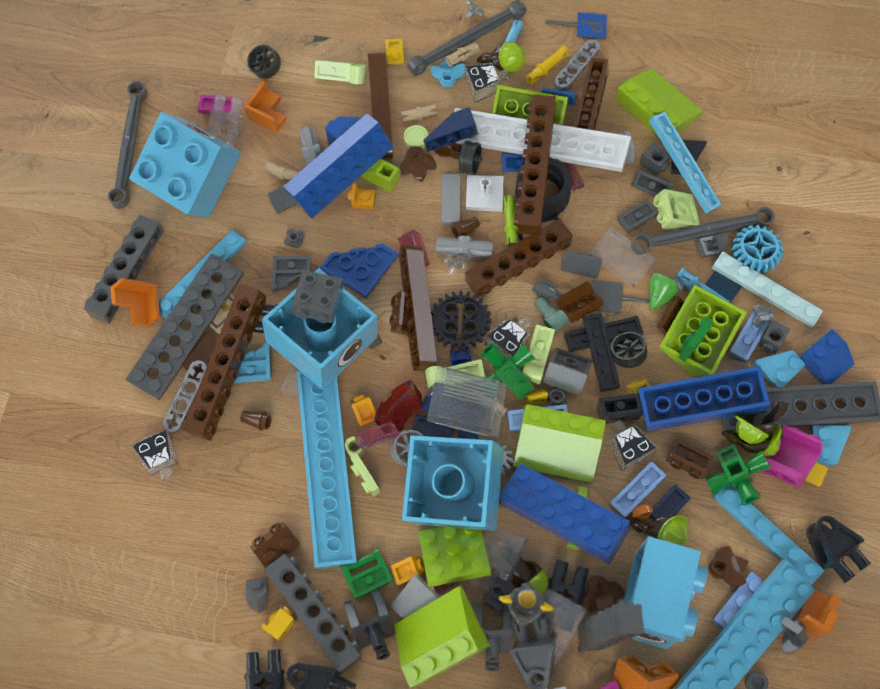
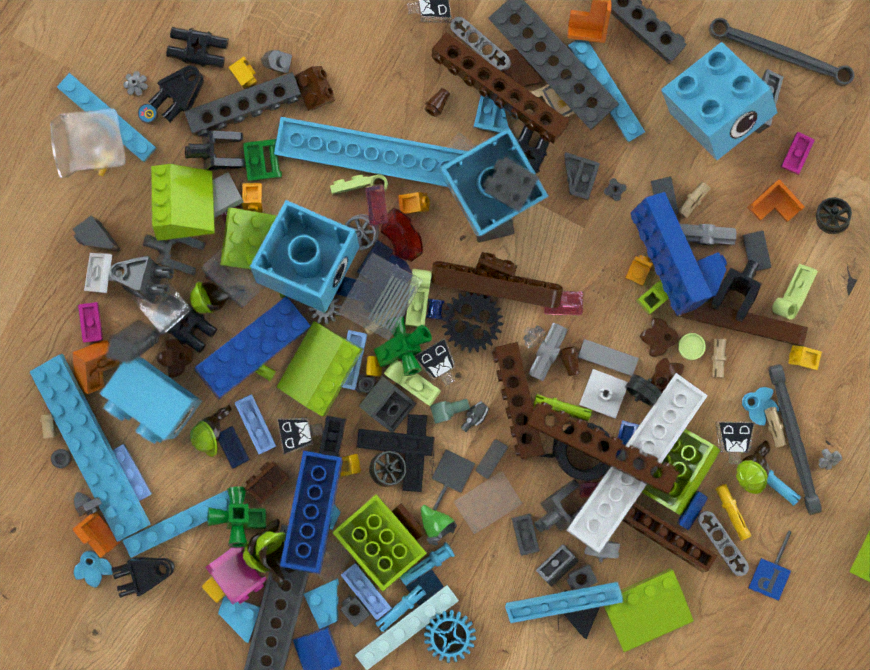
camera: 105 degrees right, 20 degrees up
clear pin [207,94,244,148] -> none
blue plate [320,244,399,299] -> none
dark blue slope [423,107,478,152] -> none
black bracket [482,576,514,614] -> none
dark grey hair [499,582,554,626] -> none
reddish brown bracket [556,281,604,323] -> none
dark grey piece [631,207,775,255] -> none
orange tile [632,504,654,520] -> none
yellowish green plate [654,189,700,231] -> none
green plate [678,318,713,363] -> none
dark grey plate [695,234,727,258] -> none
reddish brown plate [708,546,749,586] -> none
dark grey piece [752,305,772,328] -> none
none -> medium azure plate [74,551,113,588]
none -> medium azure pin [375,585,426,632]
none -> dark grey piece [534,479,584,532]
none -> black piece [711,260,762,322]
none -> dark grey slope [742,230,771,271]

